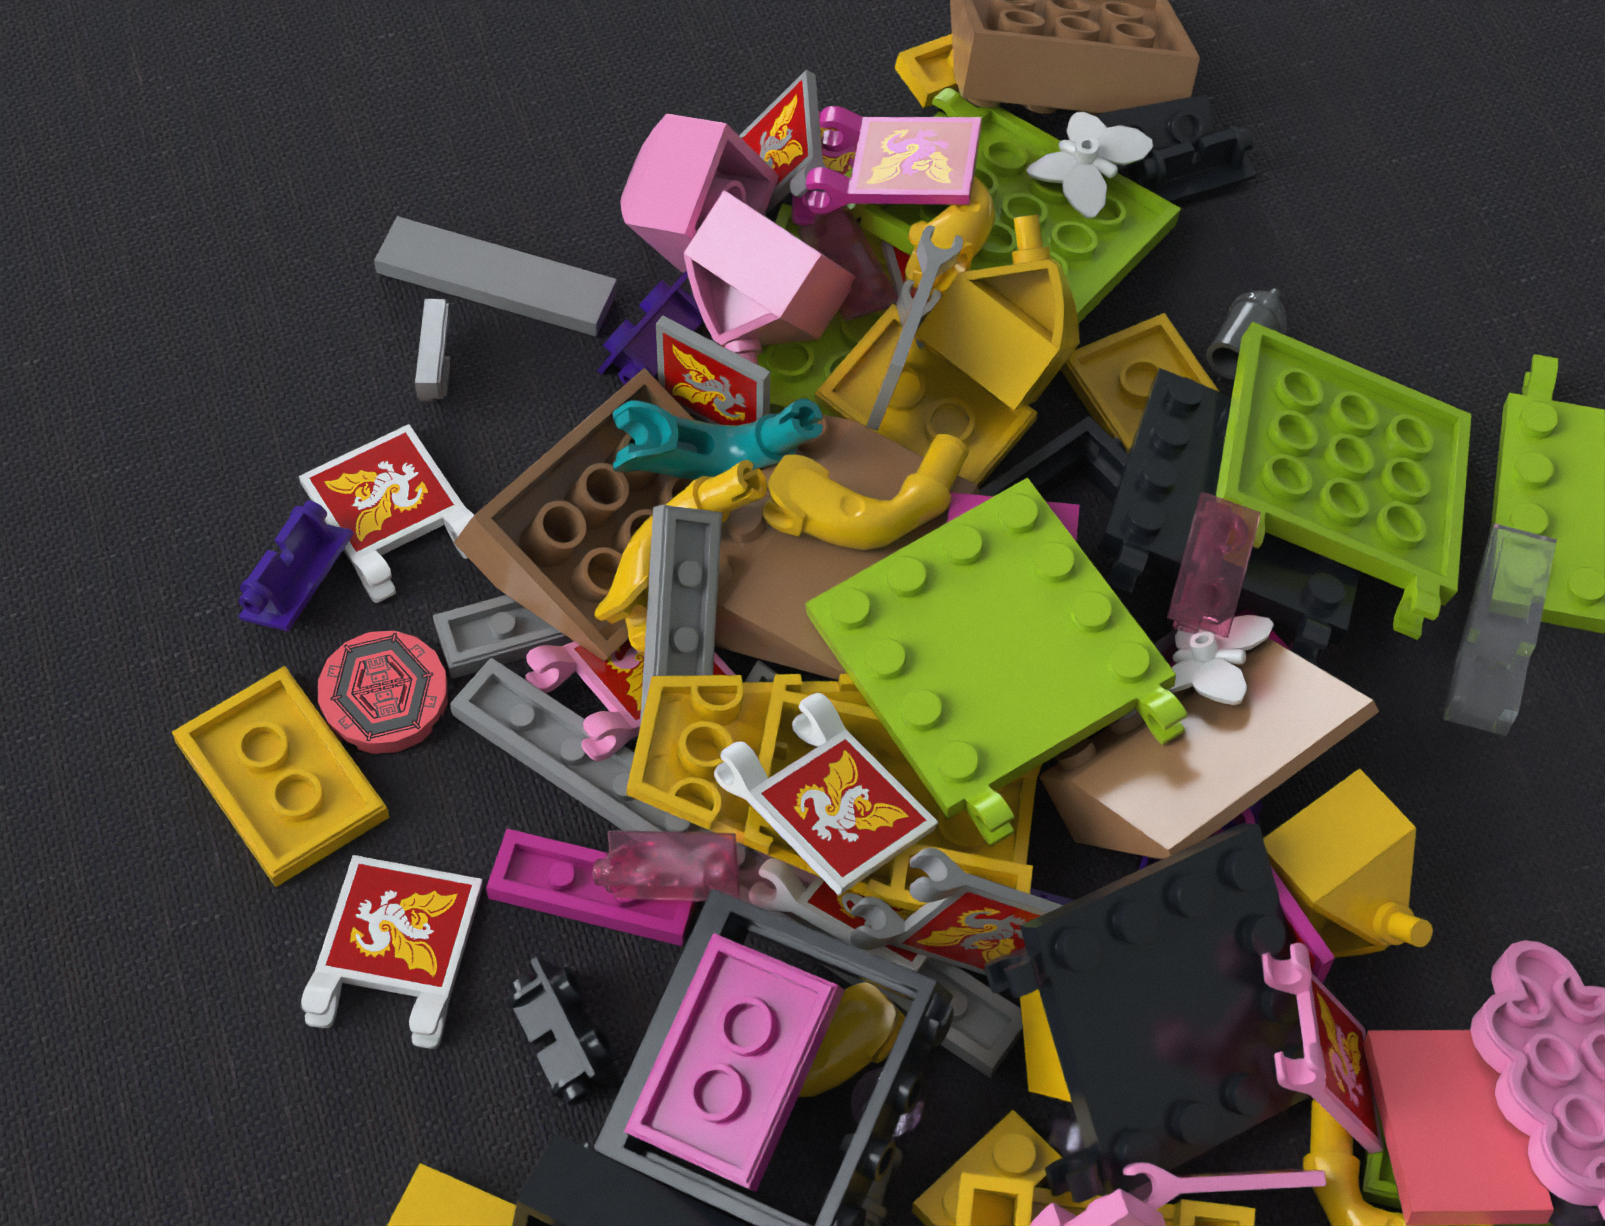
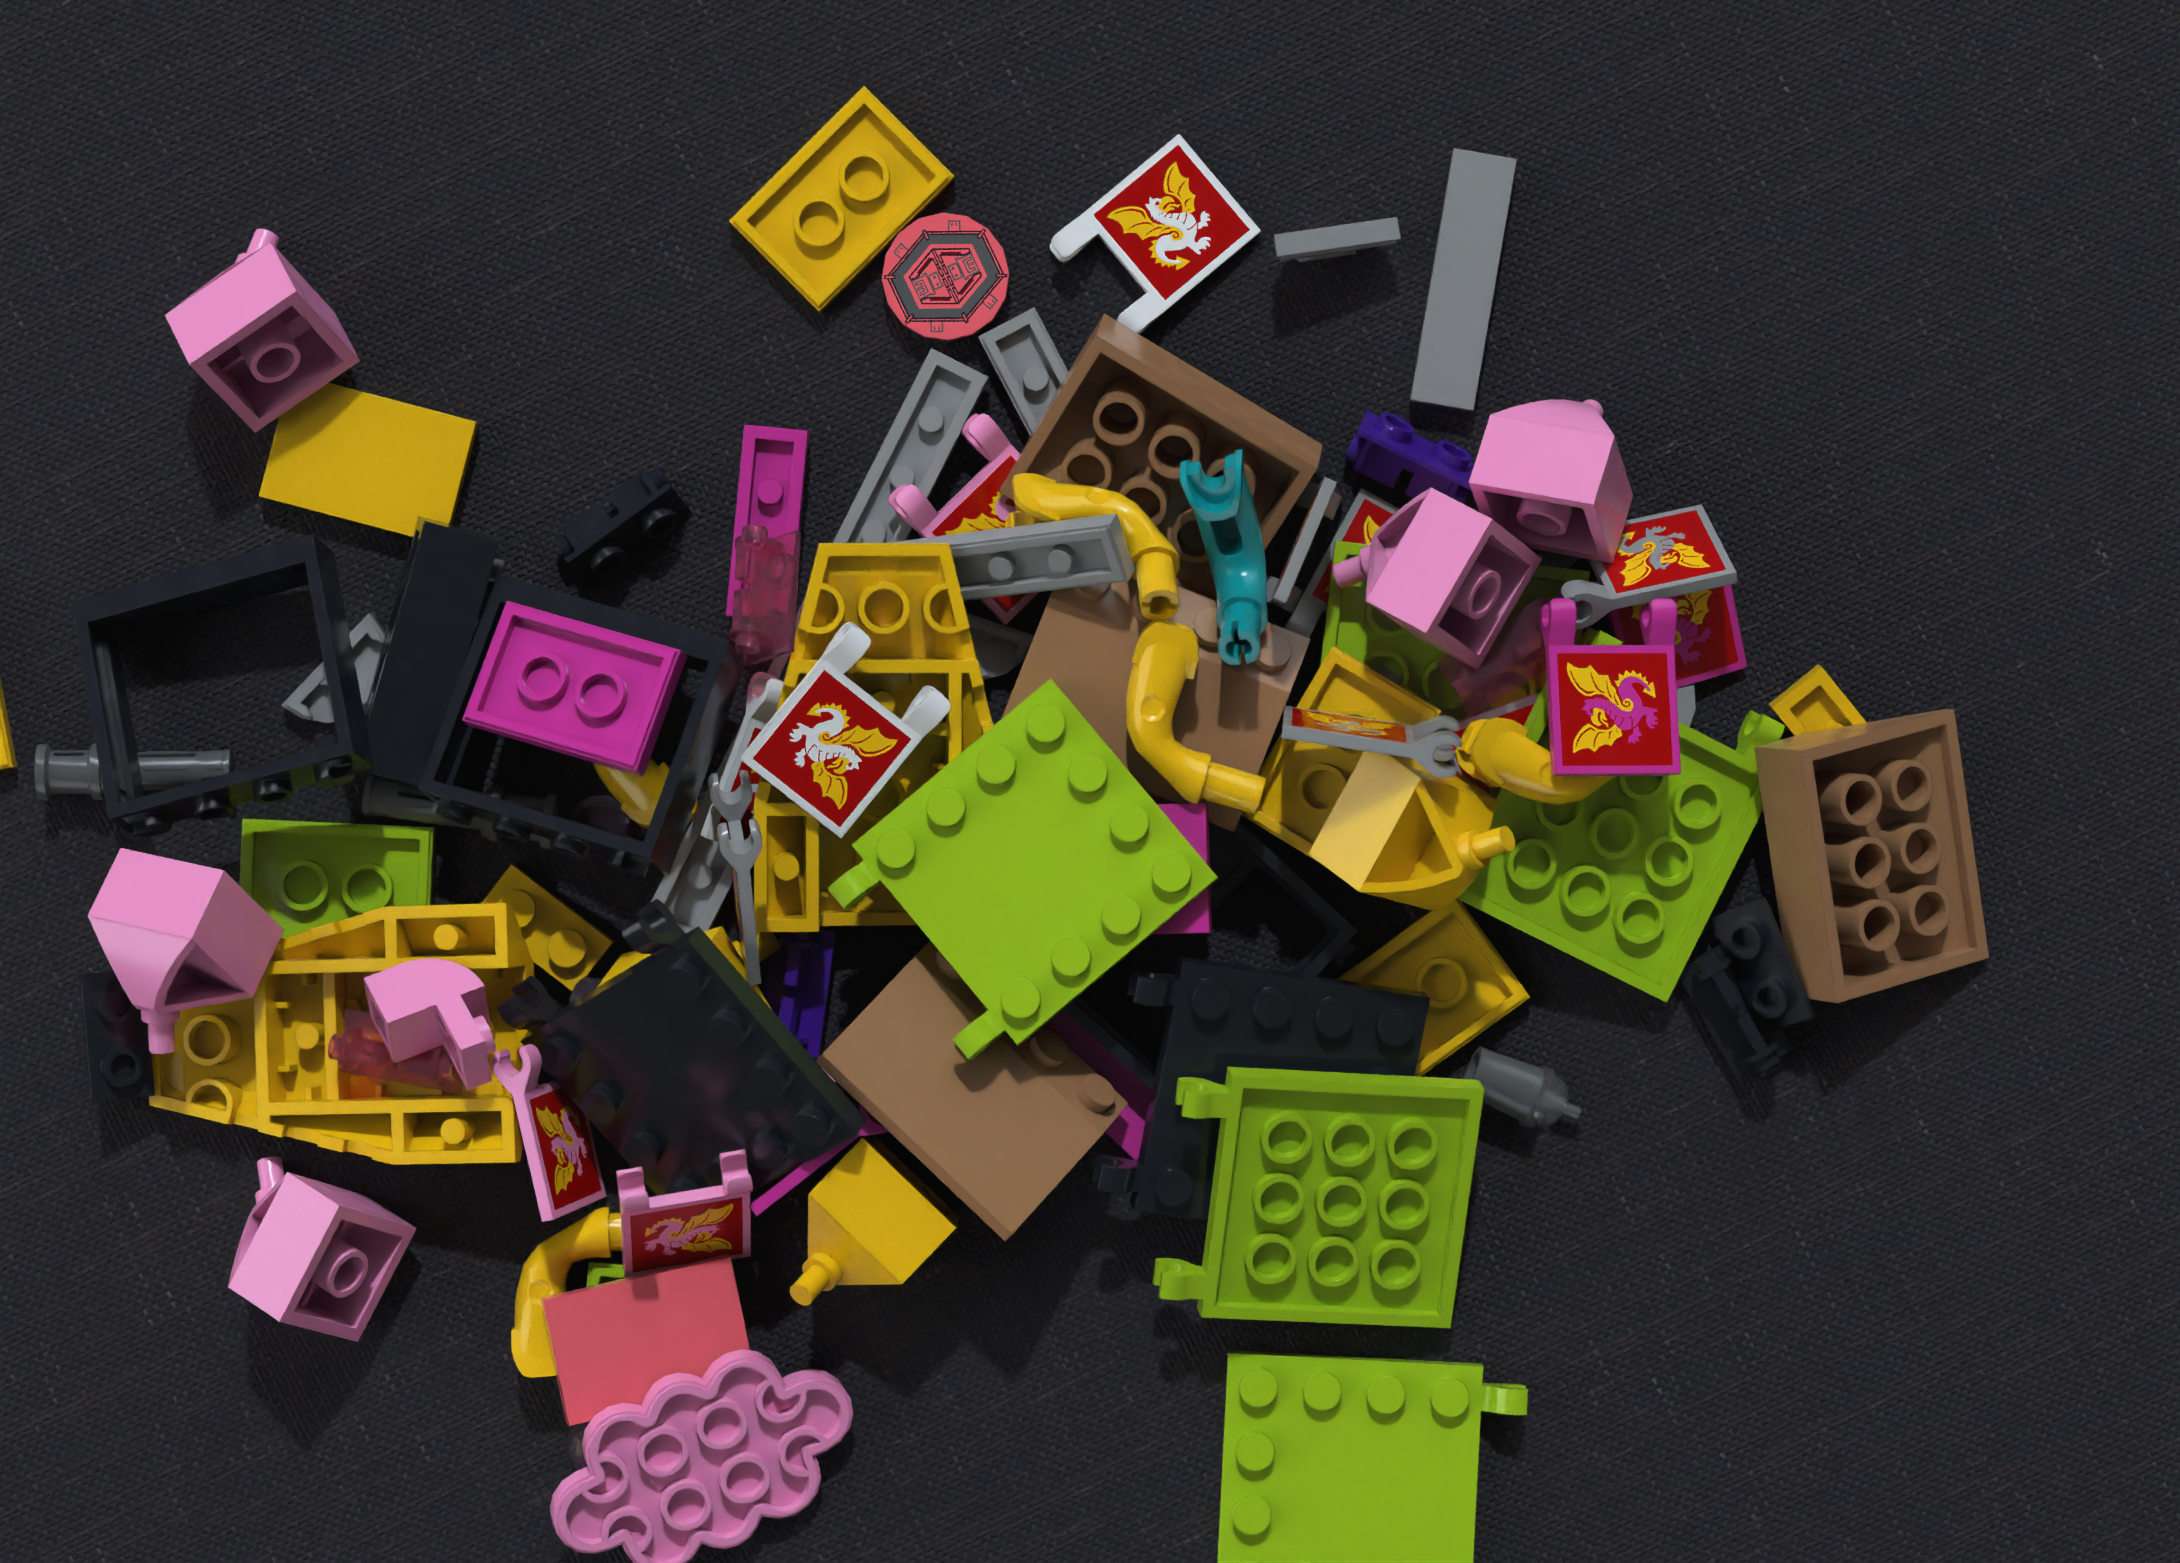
camera: 80 degrees right, 30 degrees up
dark purple hinge [238,500,354,631] -> none
flag [301,855,483,1049] -> none
white piece [1026,112,1153,218] -> none
clear pink hinge [1167,492,1261,638] -> none
white piece [1168,615,1274,705] -> none
clear slope [1443,523,1557,736] -> none

